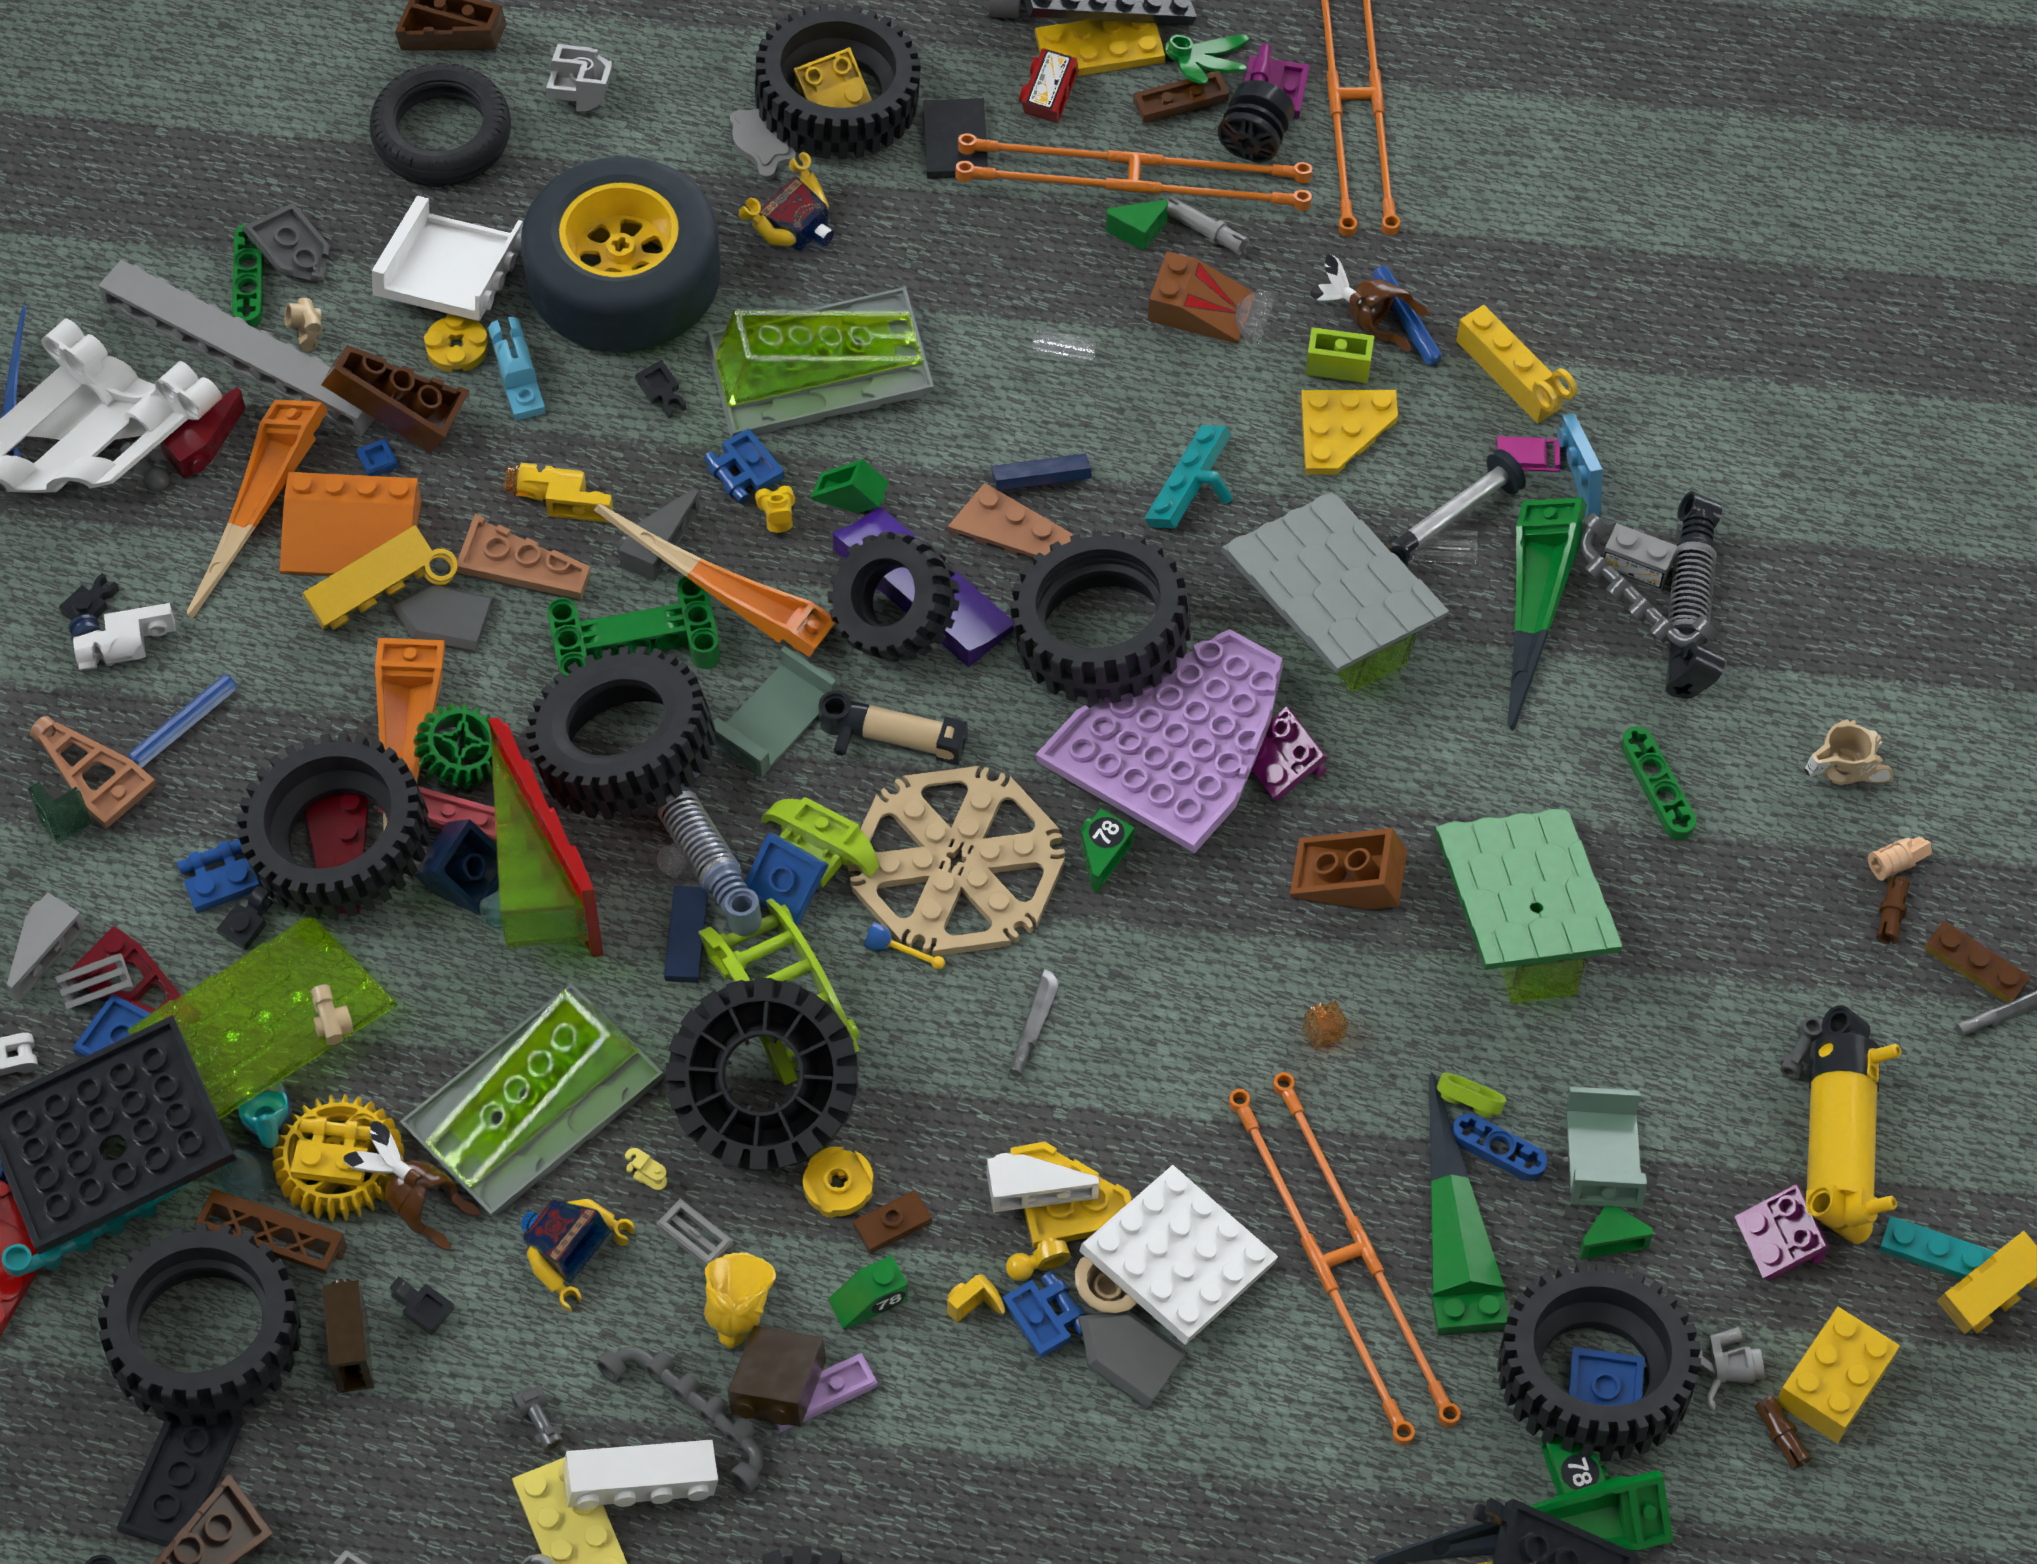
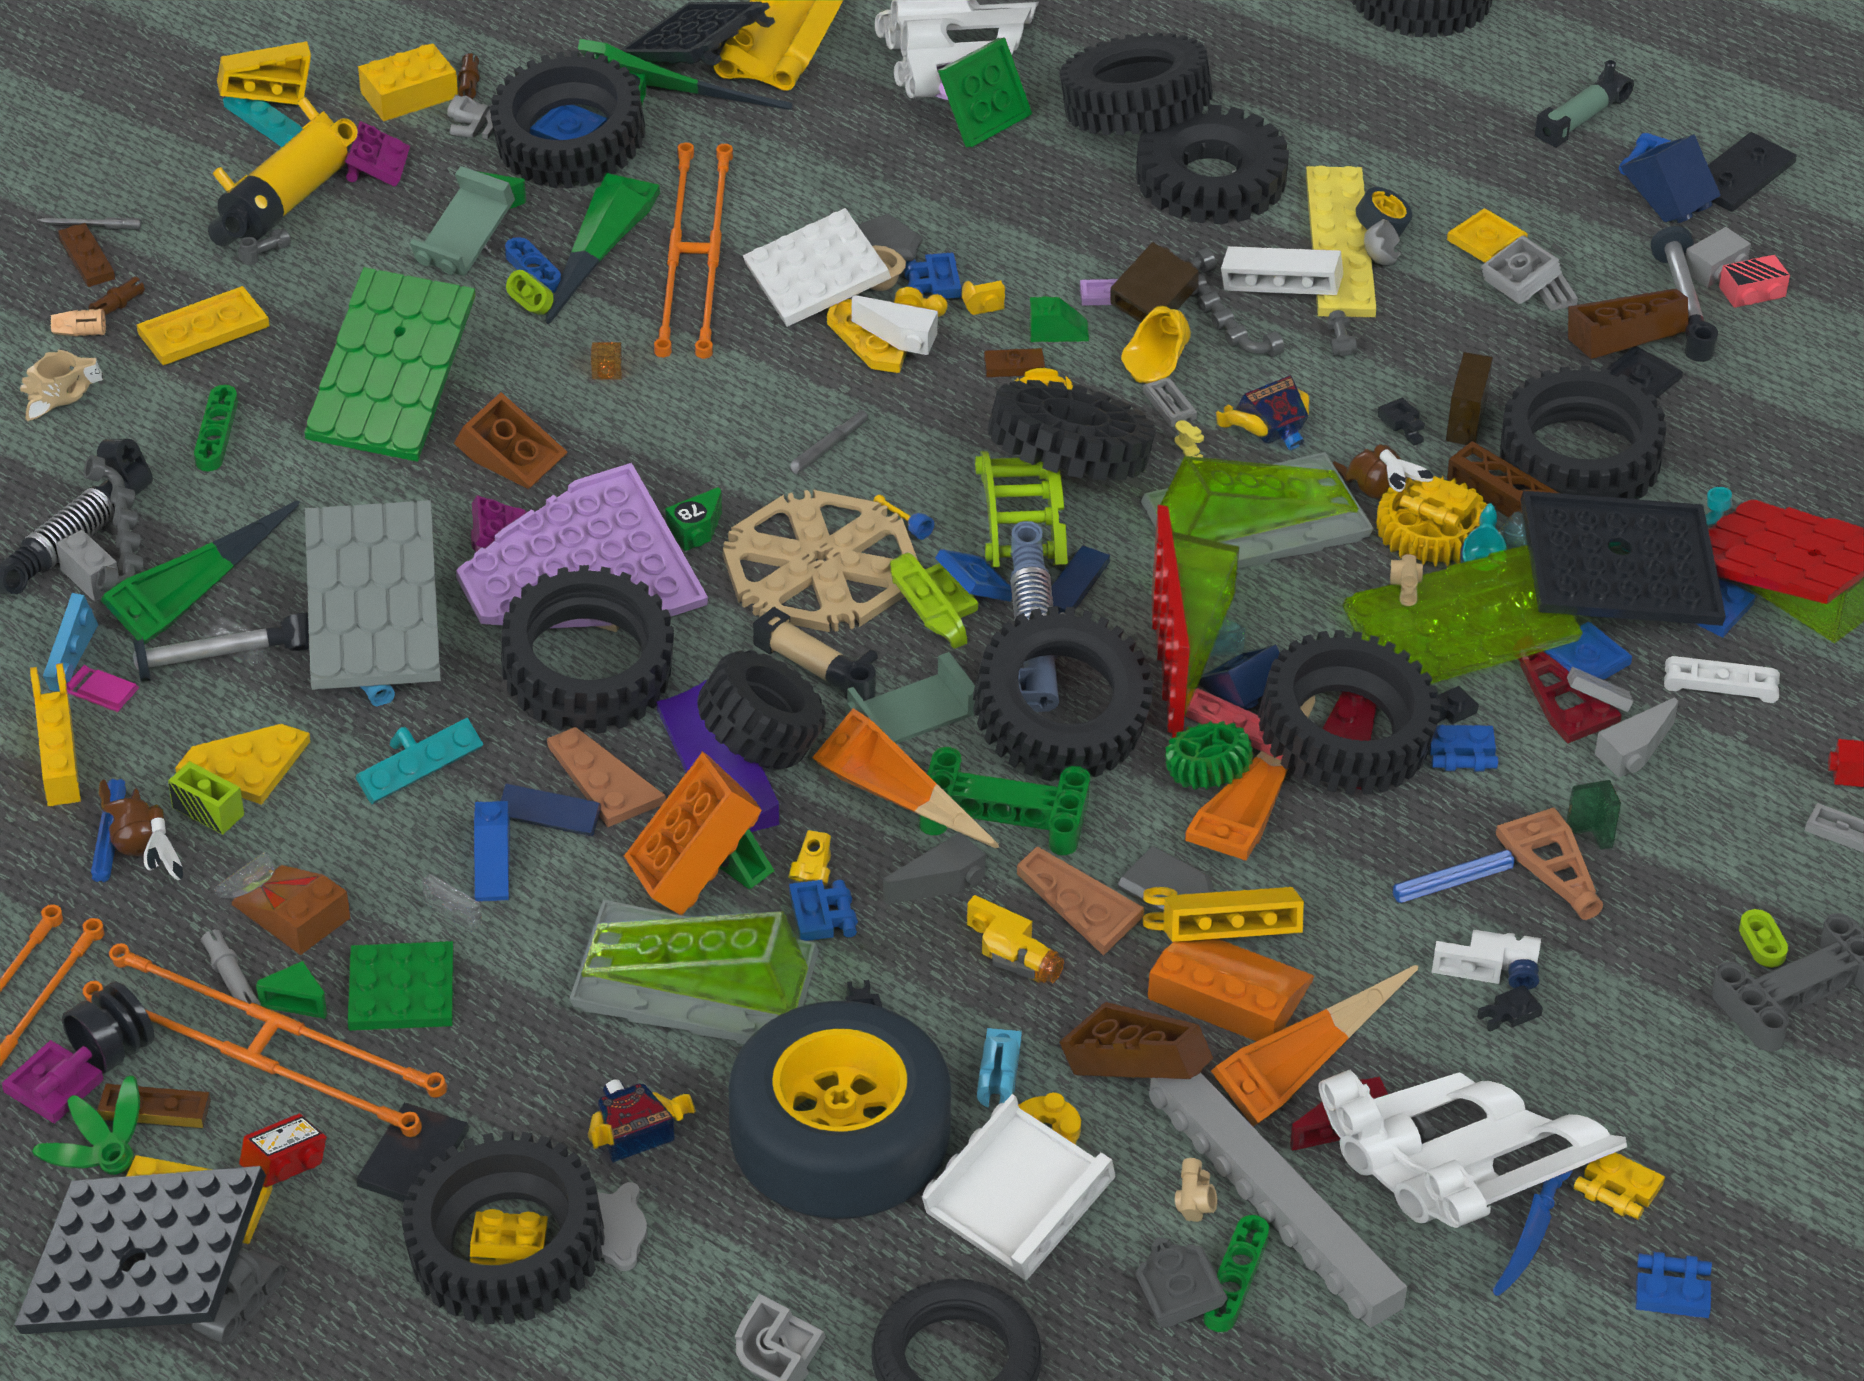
camera: 155 degrees left, 15 degrees down
none -> yellow plate [136,286,269,365]
none -> green plate [348,941,454,1031]
none -> blue slope [474,801,510,901]
none -> orange slope [624,751,762,916]

